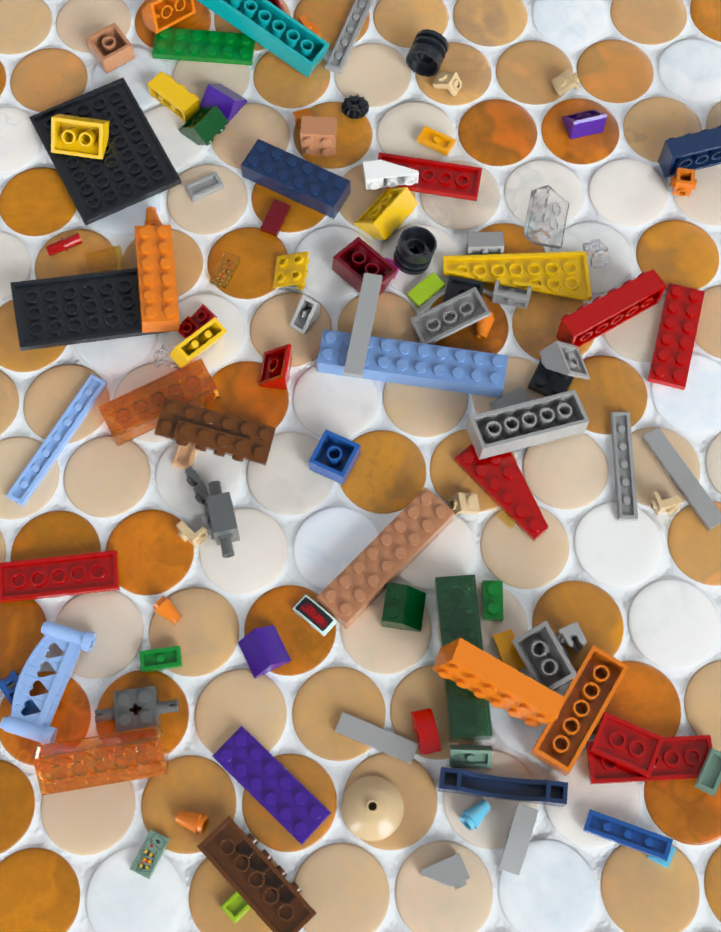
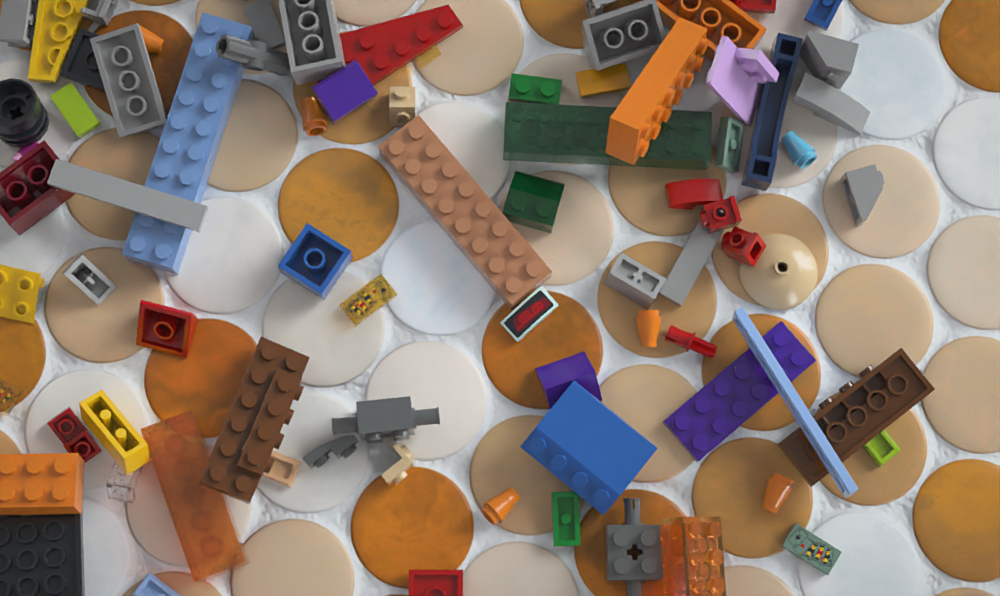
camera: 90 degrees left, 10 degrees up
none -> dark grey piece [216,35,290,76]
none -> orange cone [301,96,328,136]
none -> dark purple slope [312,60,378,125]
none -> clear yellow tile [340,274,397,326]
none -> blue slope [520,380,658,515]
none -> light grey hinge [604,252,666,310]
none -> orange cone [635,310,661,347]
none -> red axle [664,325,717,358]
none -> red brick [699,196,742,234]
none -> lavender bracket [706,36,779,126]
none -> red brick [721,226,766,267]
none -> light blue tile [732,307,858,498]
none -> light grey slope [800,30,859,89]

